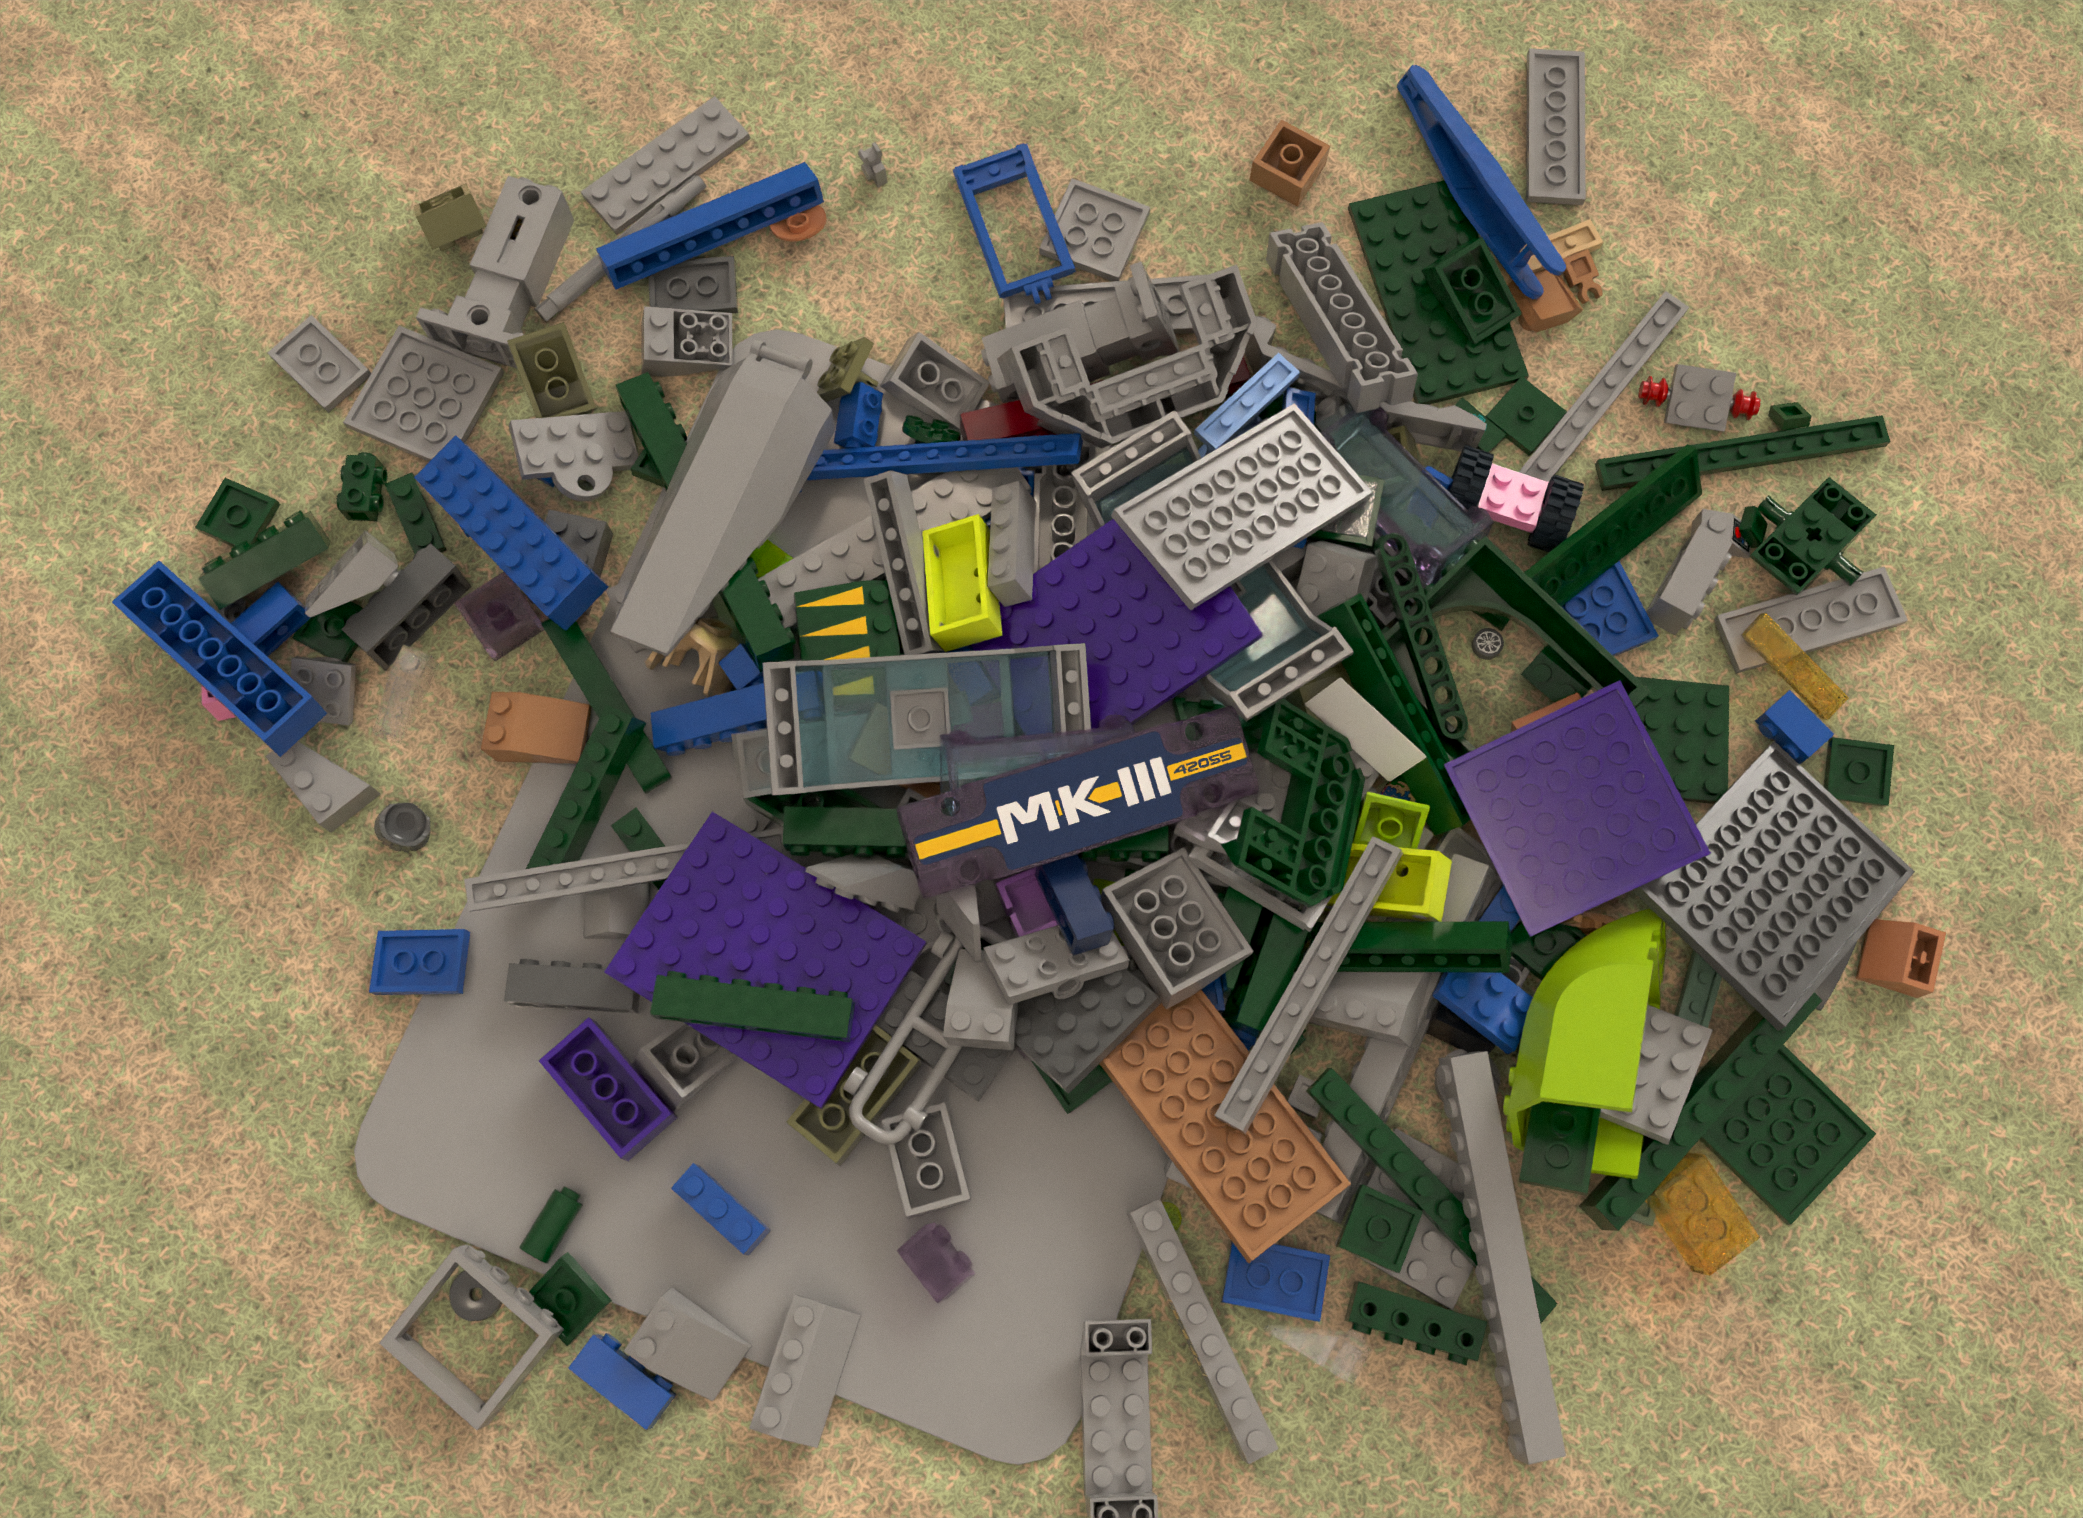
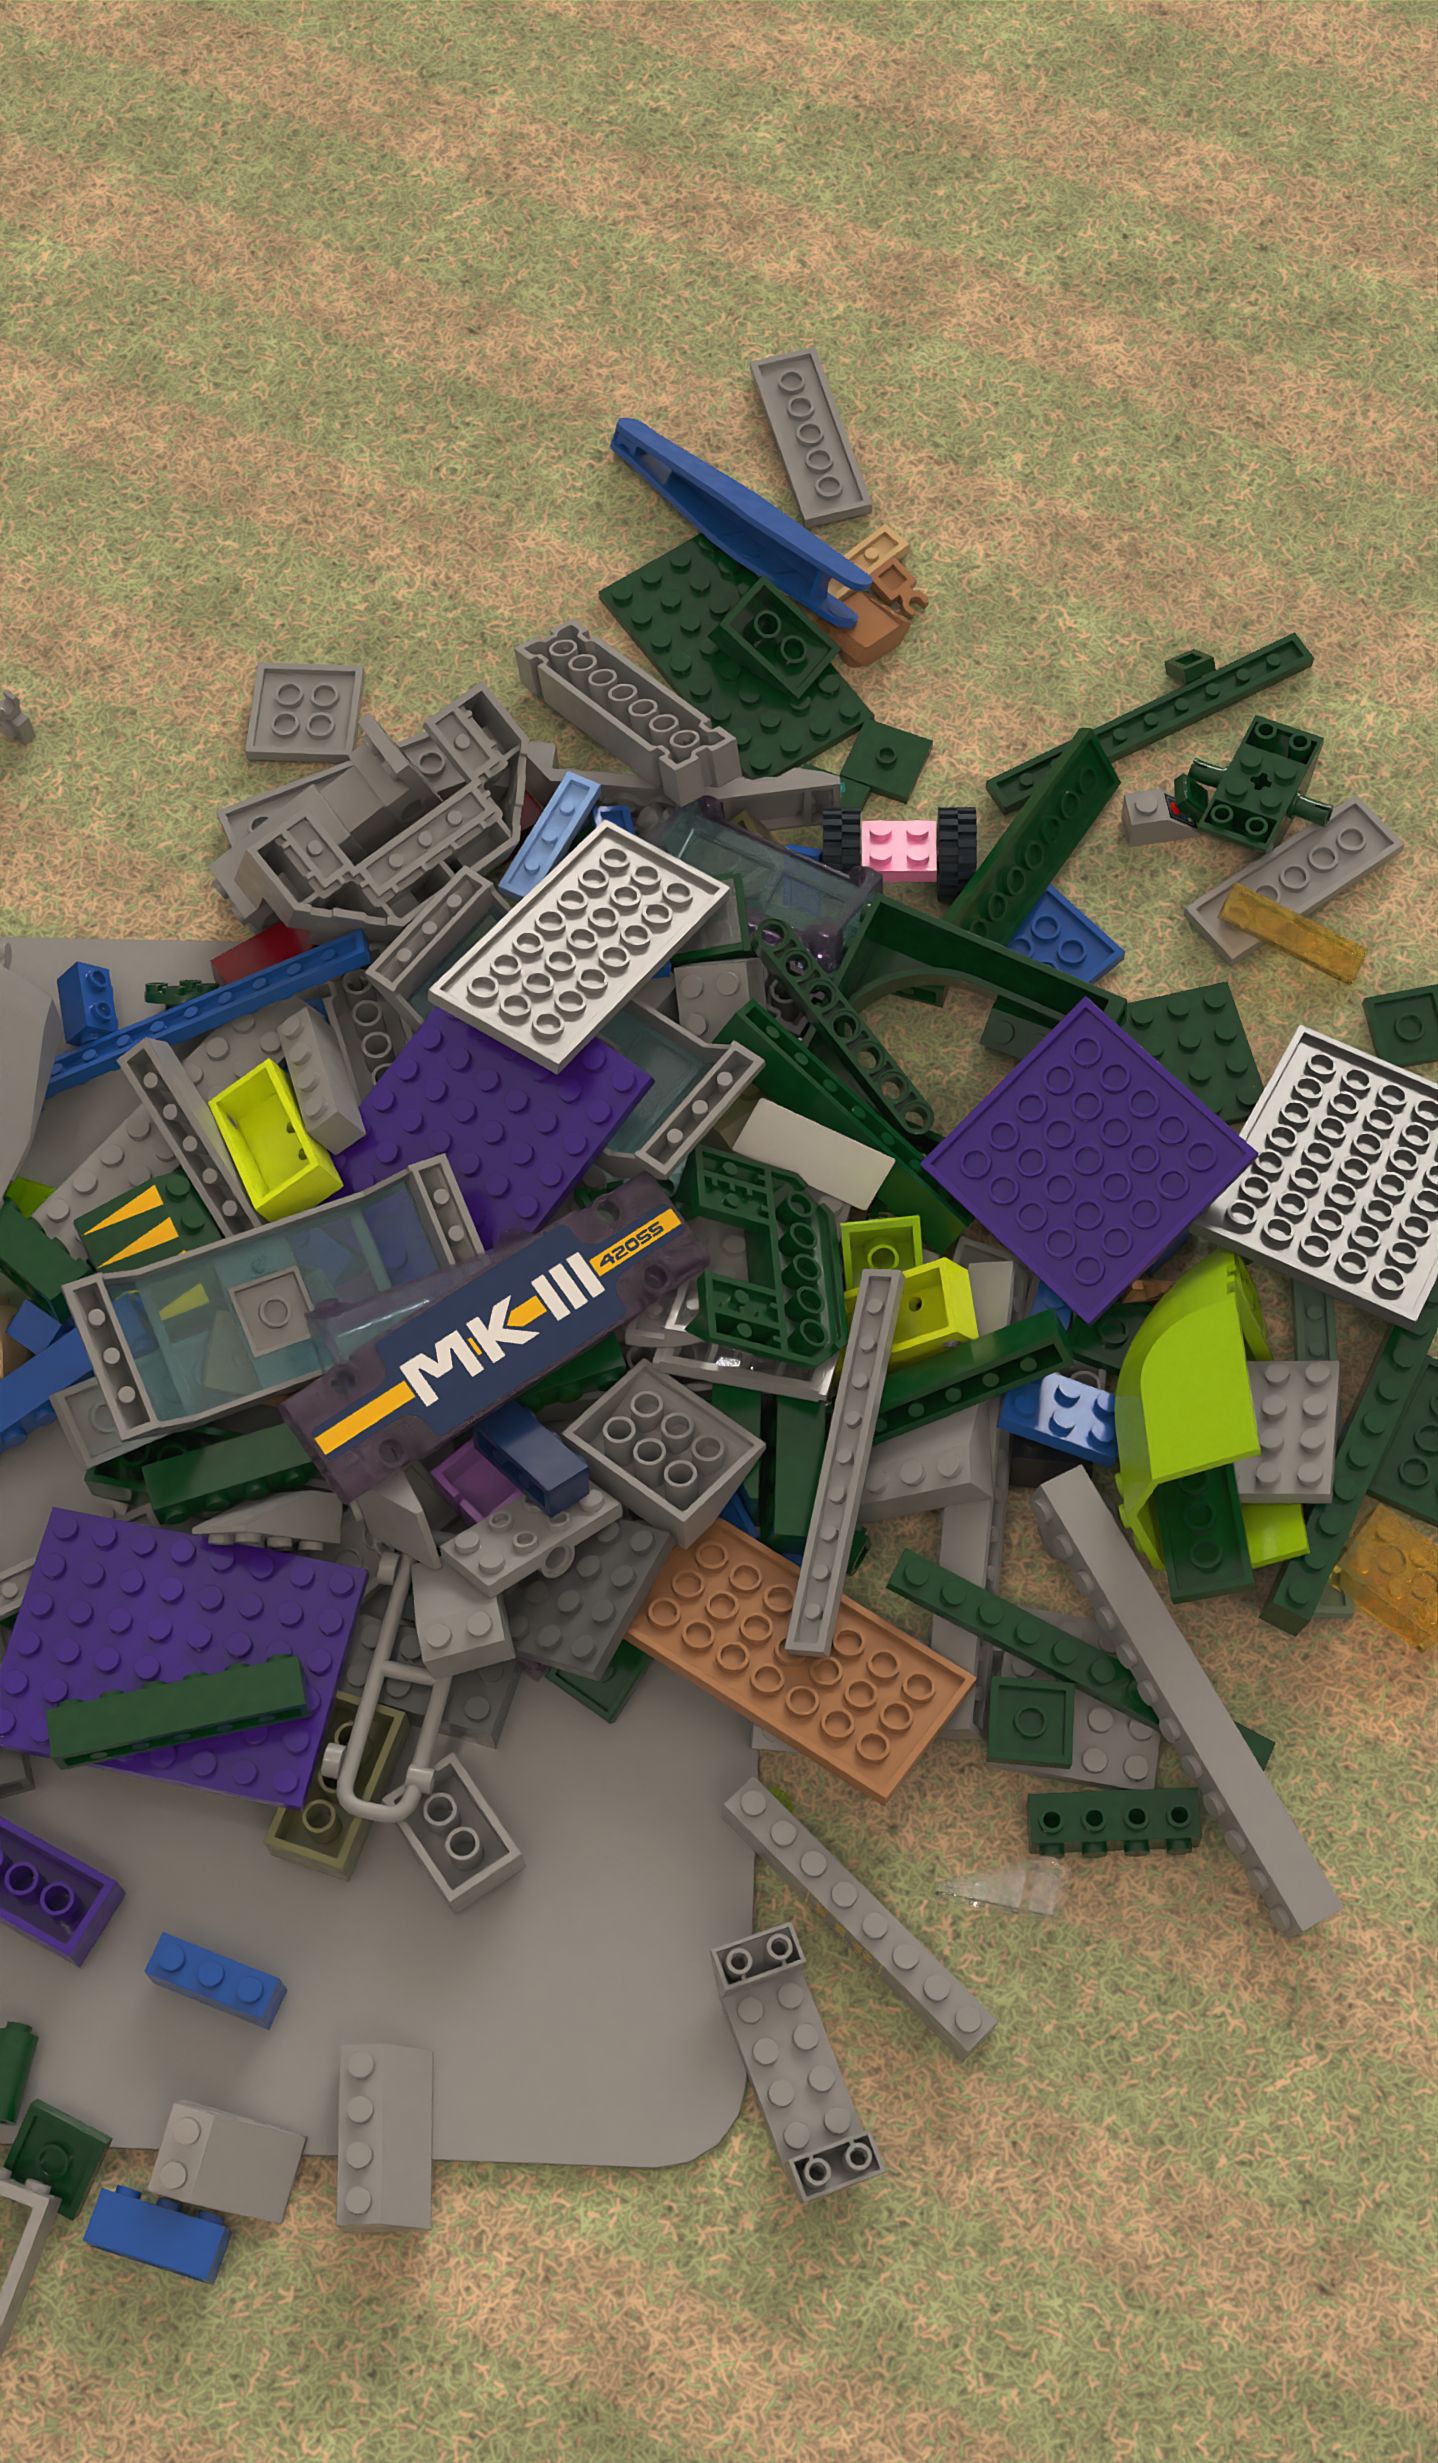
camera: 15 degrees left, 10 degrees down
light grey slope [633,1022,739,1112] -> none
olive plate [817,337,878,402] -> none
light grey slope [880,332,990,431] -> none
clear purple brick [896,1222,975,1303] -> none
blue animal [952,143,1076,304] -> none
blue plate [1221,1241,1330,1322] -> none
medium nougat brick [1249,119,1330,207] -> none
light grey plate [1287,1074,1321,1119] -> none
dark grey tile [1472,628,1504,660] -> none
light grey plate [1519,291,1689,483] -> none
light grey plate [1638,364,1761,432] -> none
light grey brick [1646,525,1733,635] -> none
blue brick [1755,690,1834,764] -> none

